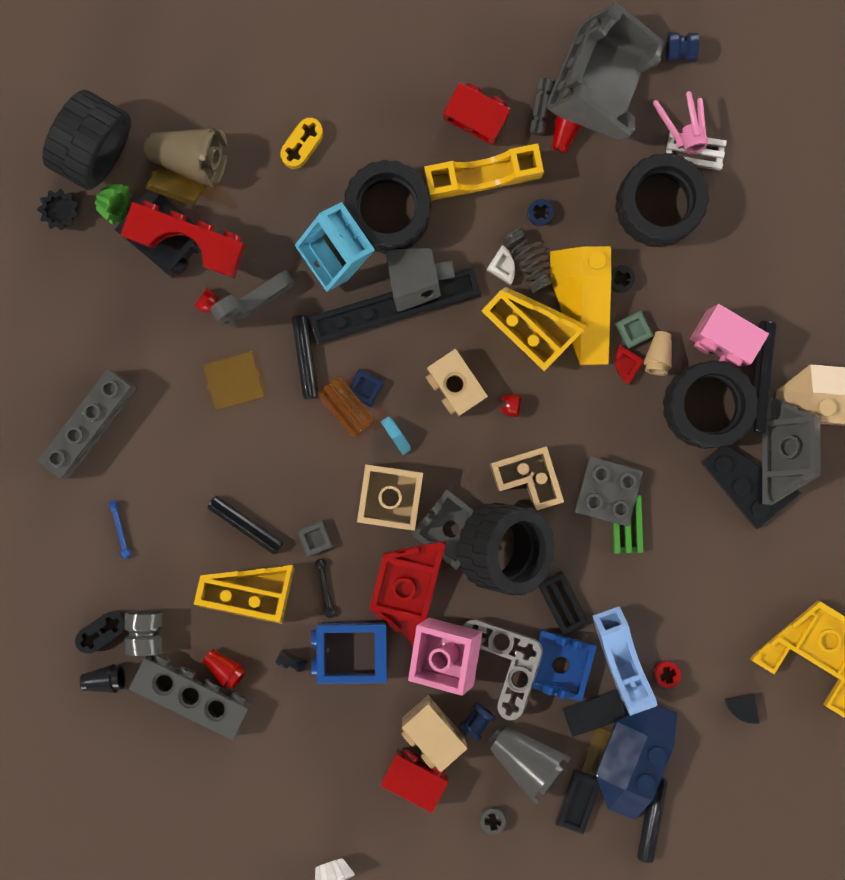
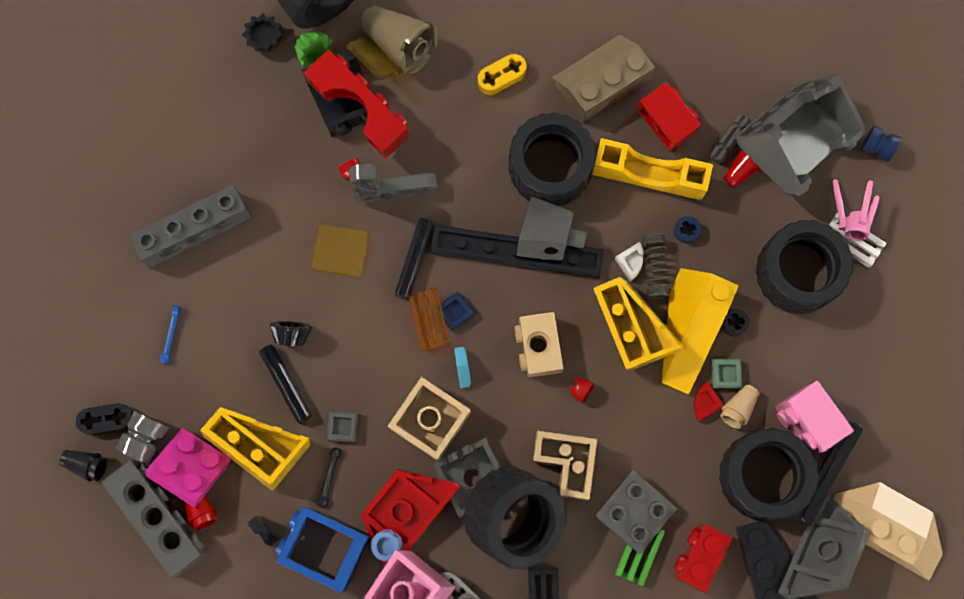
camera: 25 degrees right, 10 degrees down
medium azure window [294,202,375,292] -> none
none -> dark pink plate [145,428,231,508]
none -> black piece [270,321,312,347]
none -> medium blue tile [371,529,403,561]
none -> dark tan slope [551,35,655,123]
none -> red brick [673,524,732,593]

